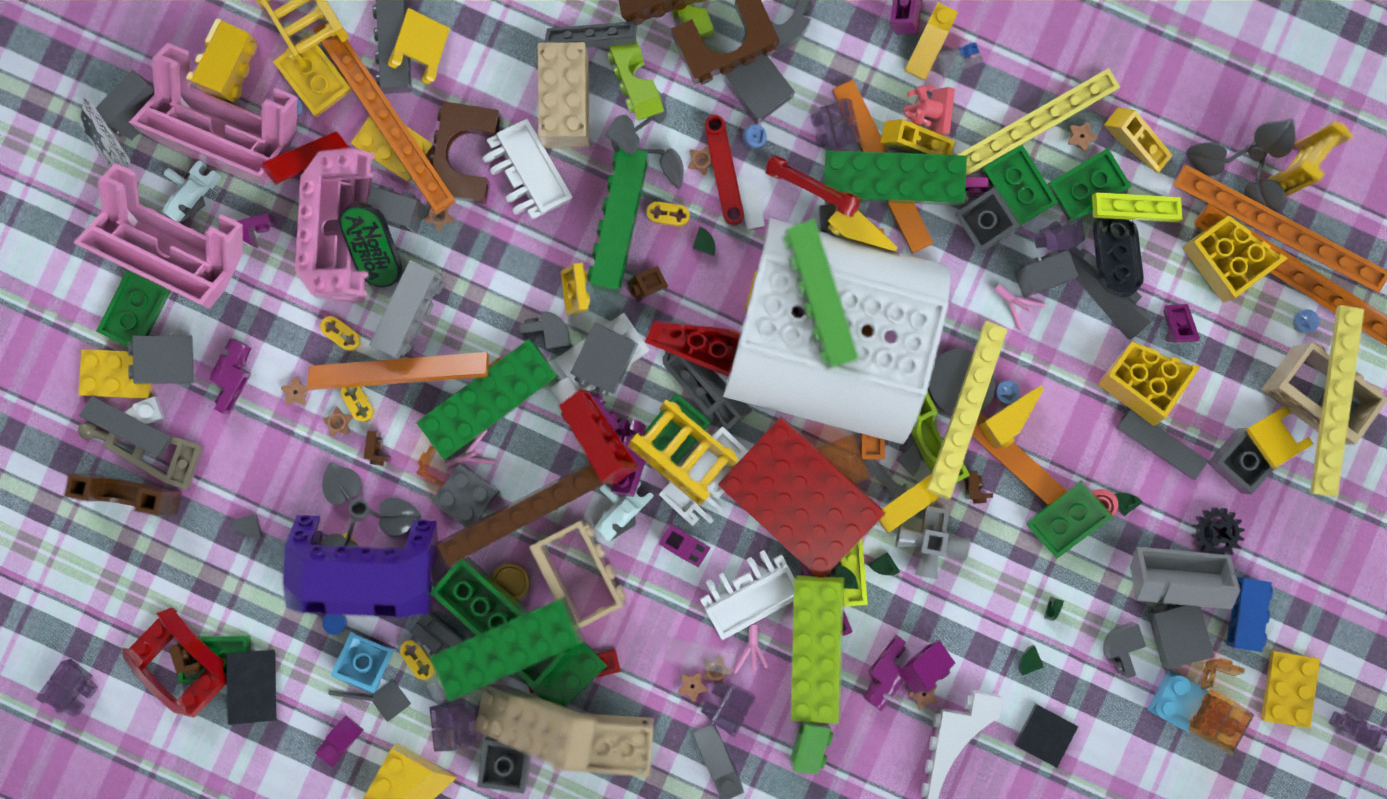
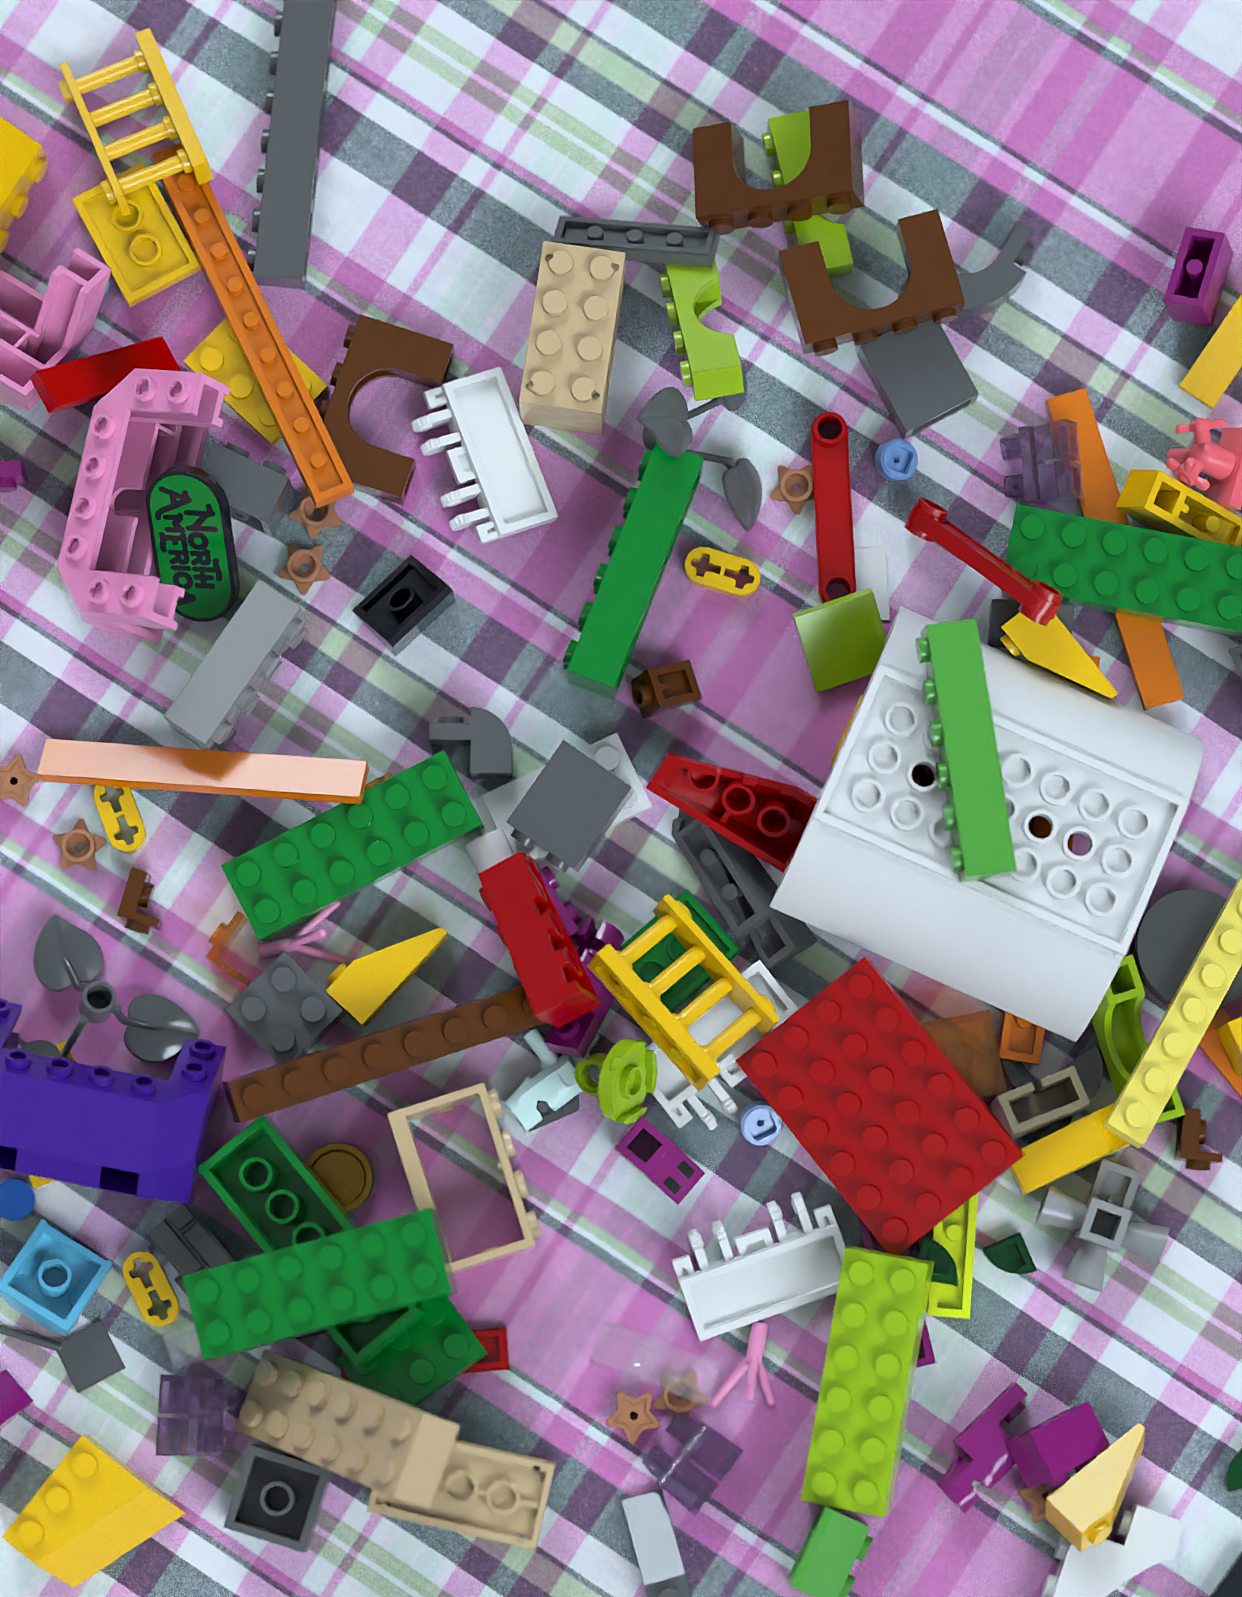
camera: 10 degrees right, 5 degrees down
yellow beam [320,316,362,351] -> none
yellow flag [388,8,450,84] -> none
yellow plate [560,263,590,316] -> none
dark green tile [692,226,715,256] -> none
none -> nougat plate [277,544,331,595]
none -> yellow slope [326,927,449,1028]
none -> black slope [352,555,455,657]
none -> lime tile [574,1038,658,1124]
none -> tile [738,1101,782,1145]
none -> lime tile [792,588,886,693]
none -> dark tan piece [989,1066,1091,1140]
none -> yellow slope [1045,1422,1145,1553]

